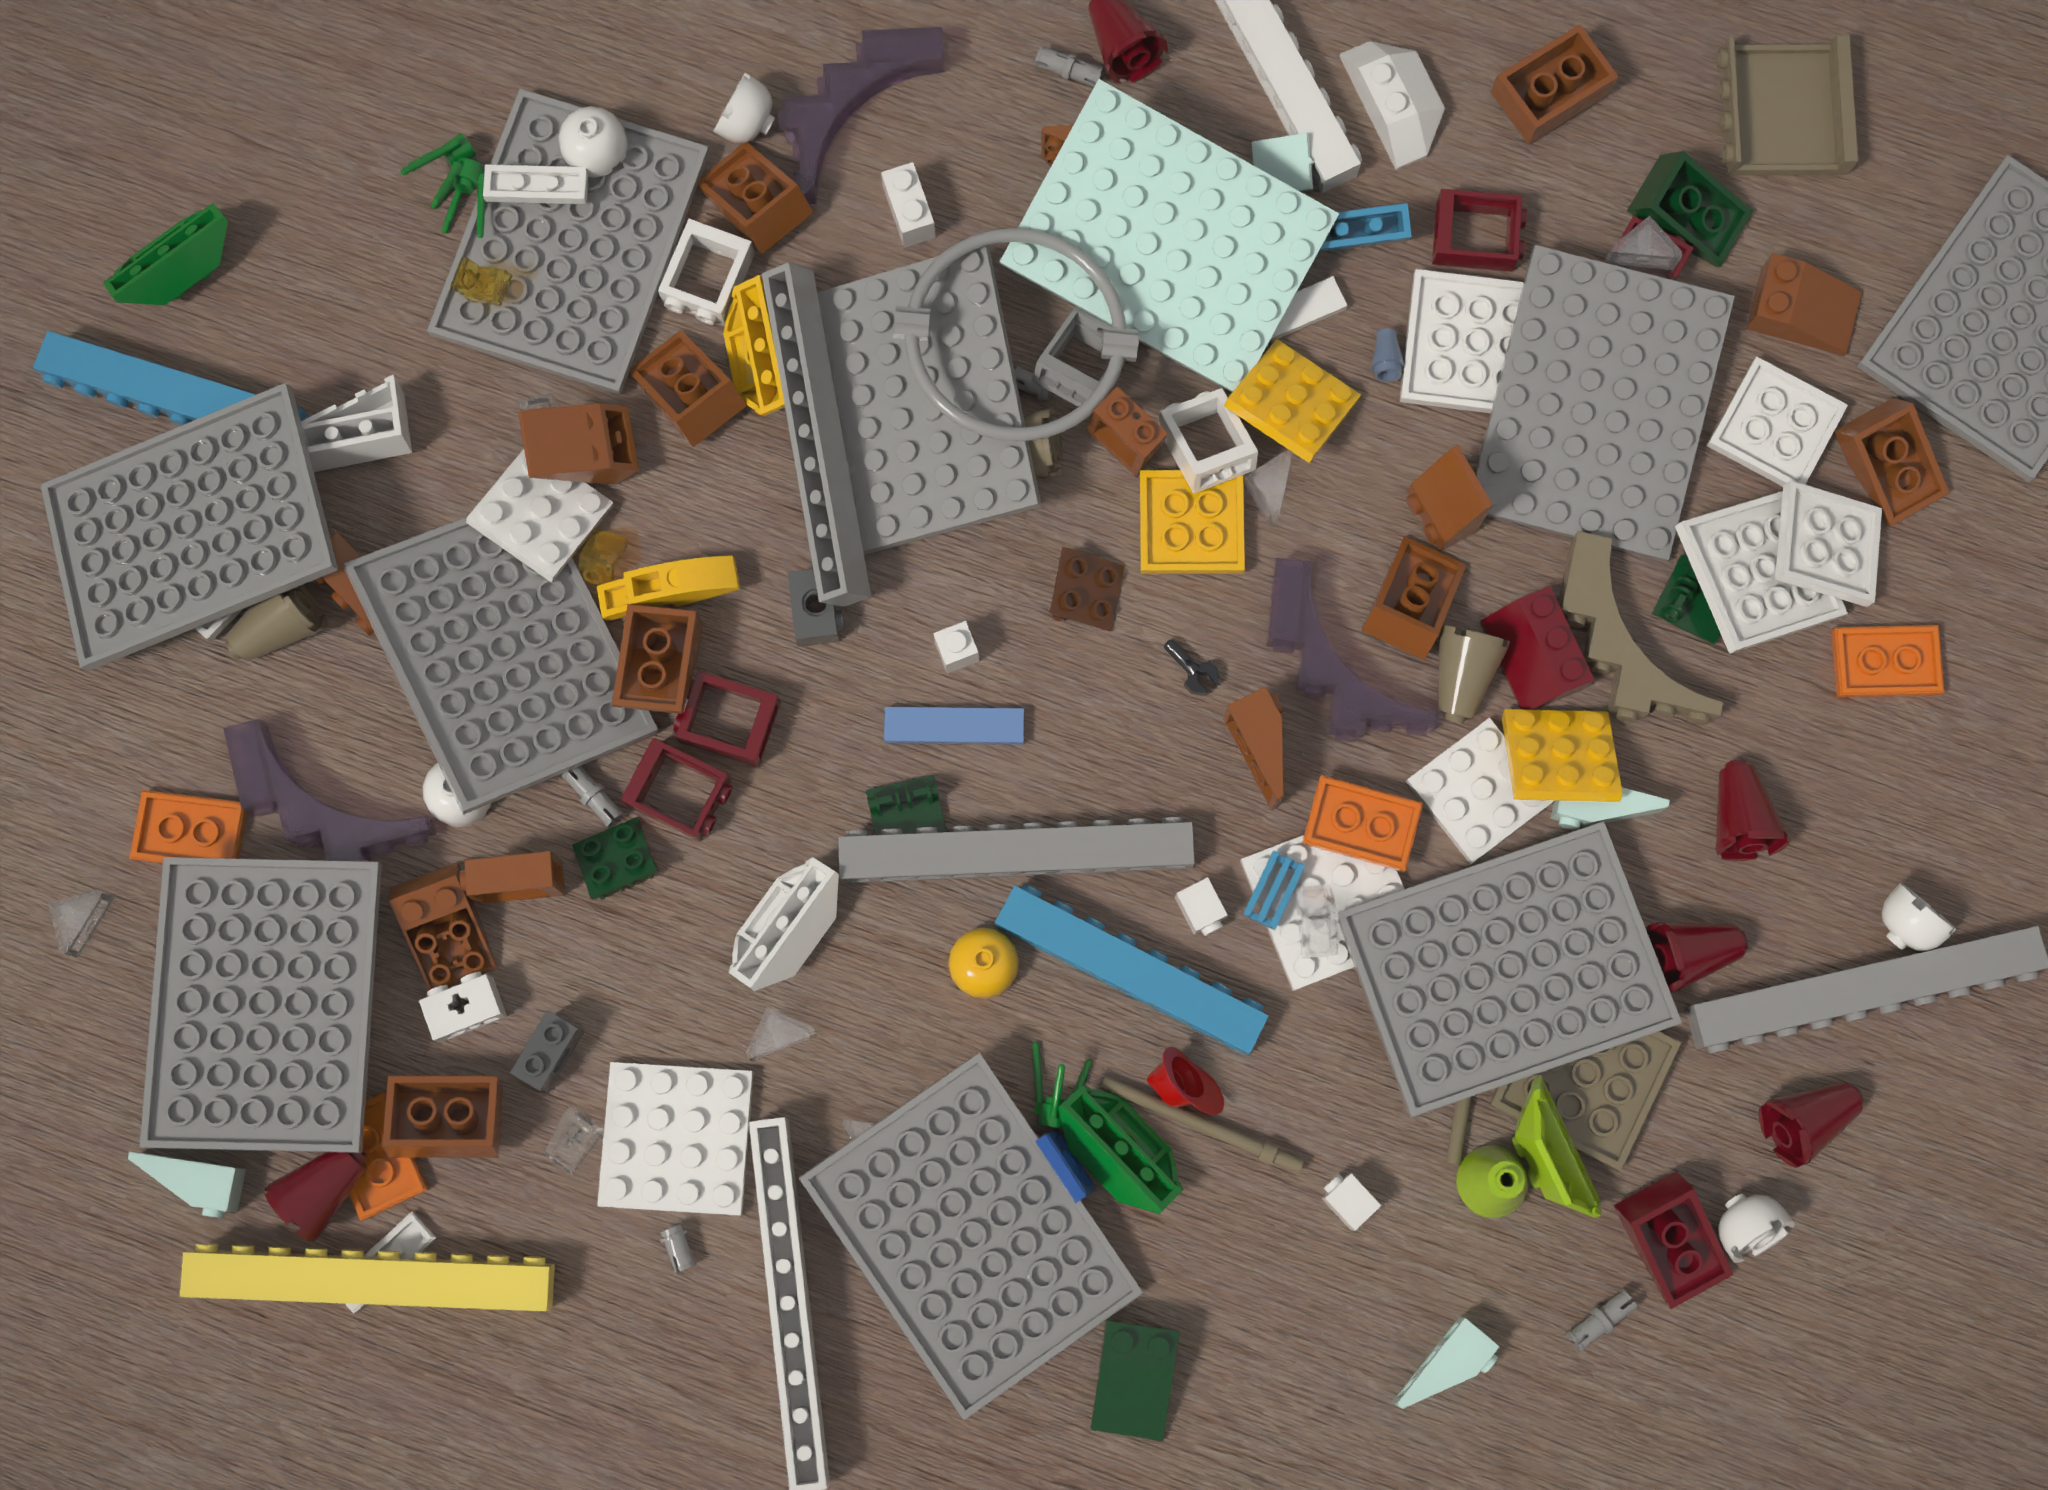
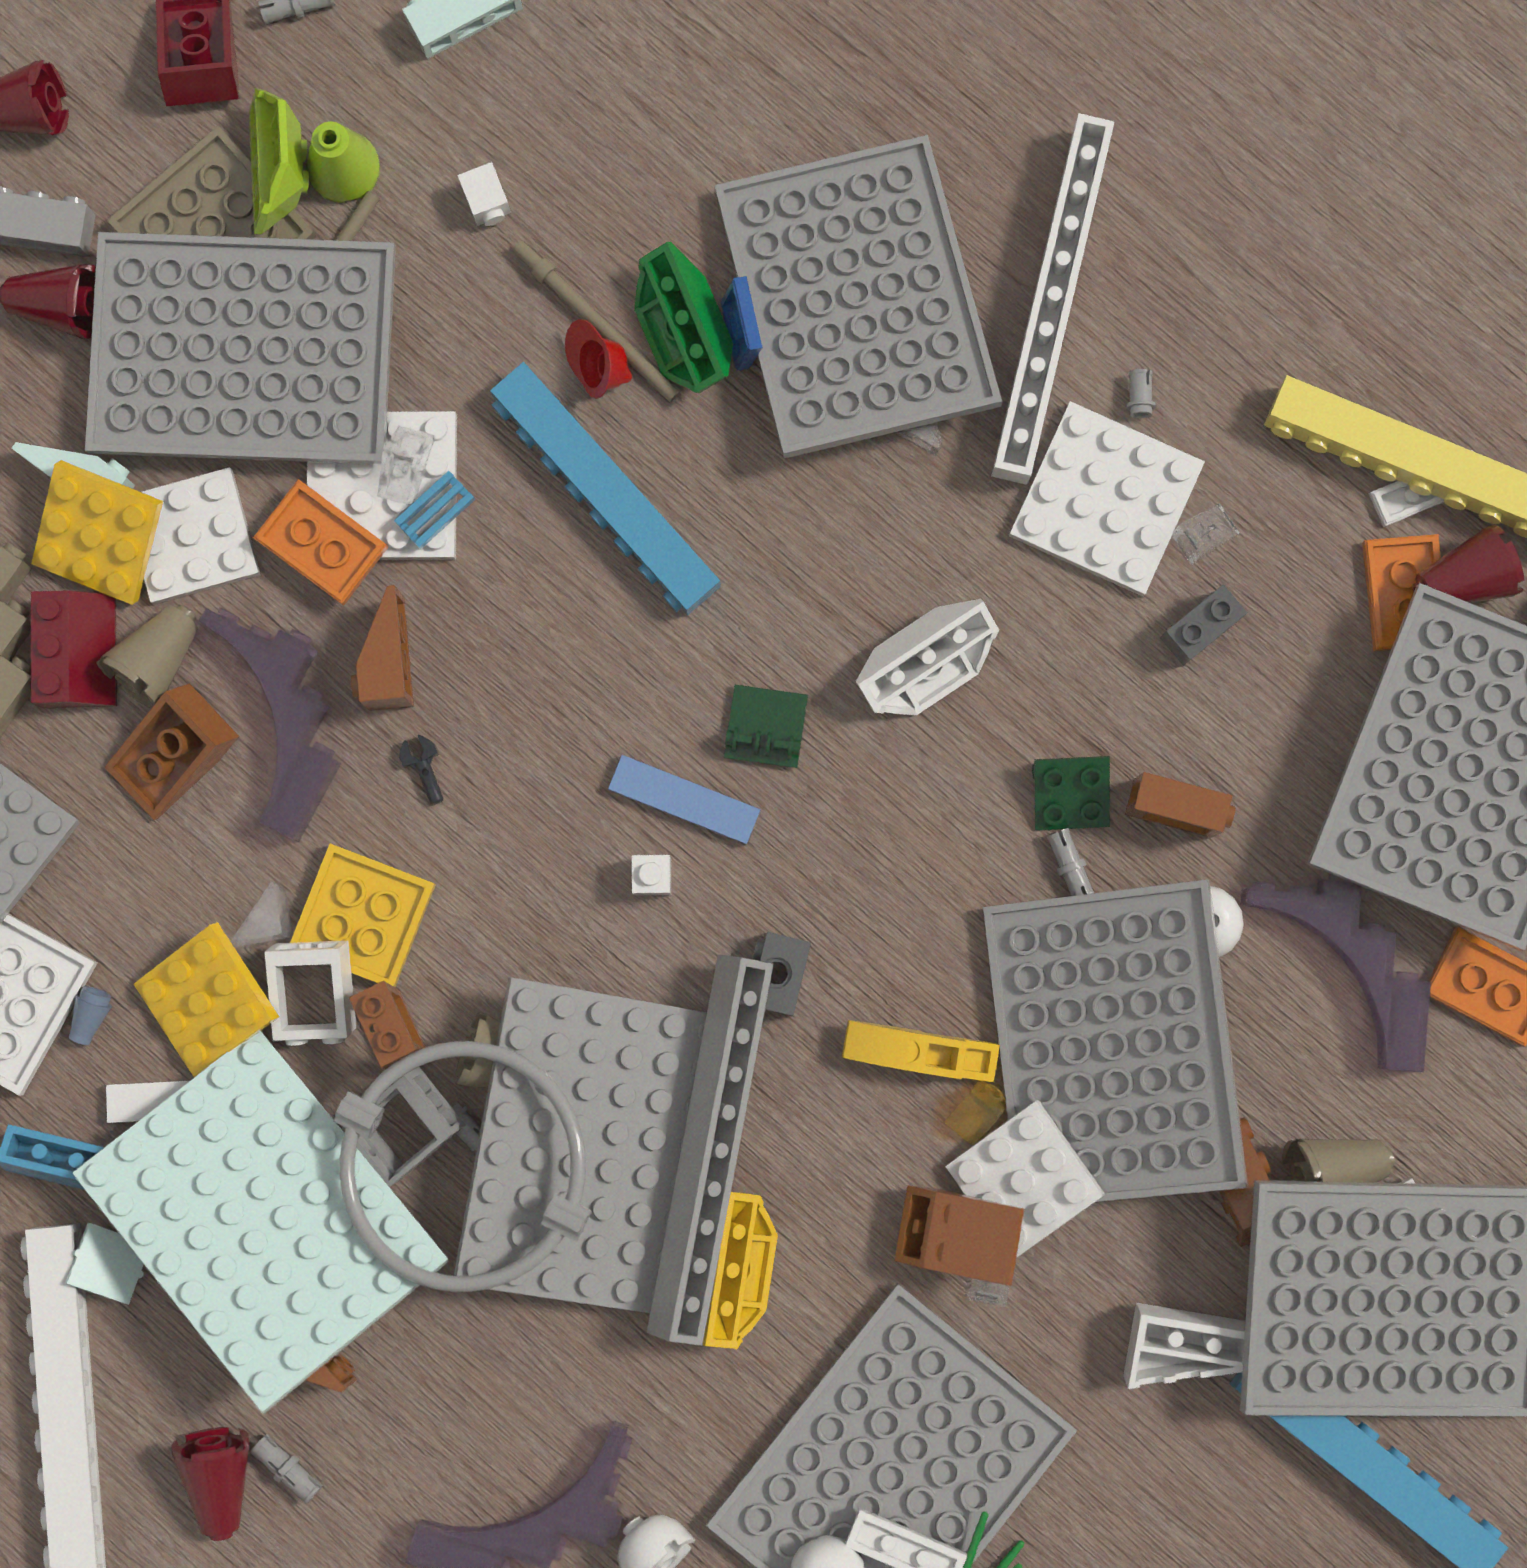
camera: 160 degrees left, 5 degrees up
dark orange brick [382,1076,503,1158] -> none
dark orange slope [388,862,497,990] -> none
white brick [419,972,507,1043] -> none
clear yellow bracket [451,257,513,306] -> none
dark orange slope [612,604,703,714] -> none
dark red window [620,738,733,842] -> none
dark orange slope [629,330,747,448] -> none
white window [658,219,755,325] -> none
dark red window [673,671,781,767] -> none
dark orange slope [697,142,814,254] -> none
clear slope [746,1006,818,1061] -> none
light grey brick [838,817,1195,884] -> none
white brick [881,162,936,248] -> none
yellow cylinder [948,927,1019,999] -> none
green plant [1032,1041,1092,1129] -> none
reddish brown hinge [1049,547,1124,632] -> none
dark green slope [1090,1319,1179,1441] -> none
white brick [1175,877,1227,936] -> none
dark orange slope [1406,445,1493,551] -> none
white cylinder [1718,1194,1795,1263] -> none

